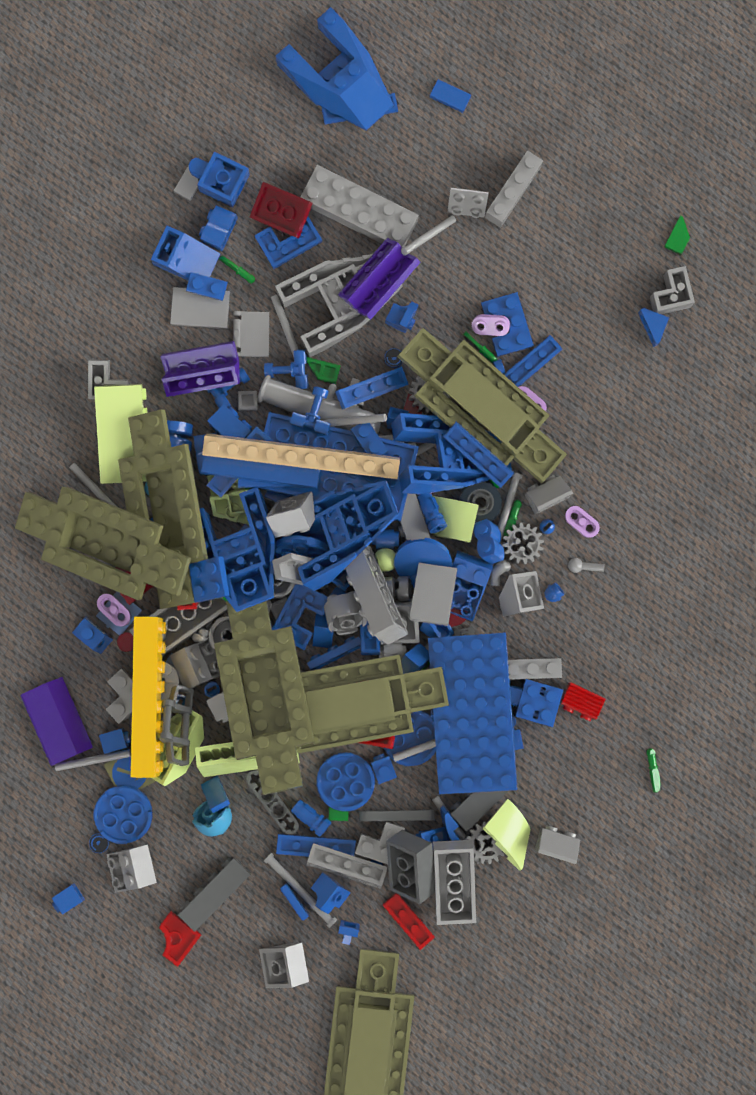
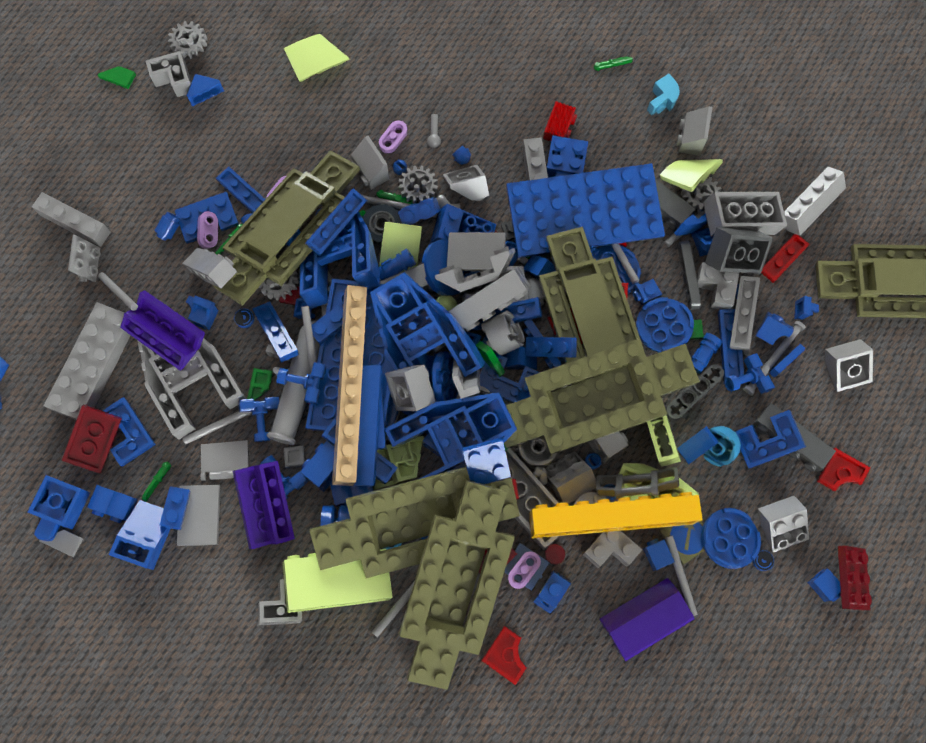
camera: 90 degrees left, 10 degrees down
none -> blue brick [154,212,180,241]
none -> light grey gear [168,21,208,59]
none -> light grey brick [182,247,237,288]
none -> yellowish green slope [284,34,350,82]
none -> light grey slope [435,246,515,292]
none -> green tile [476,342,505,377]
none -> red tile [481,626,527,685]
none -> blue plate [526,337,577,358]
none -> medium azure brick [647,74,680,115]
none -> blue bar [724,353,775,394]
none -> blue plate [735,410,806,469]
none -> light grey brick [784,167,846,236]
none -> dark red plate [838,546,872,610]

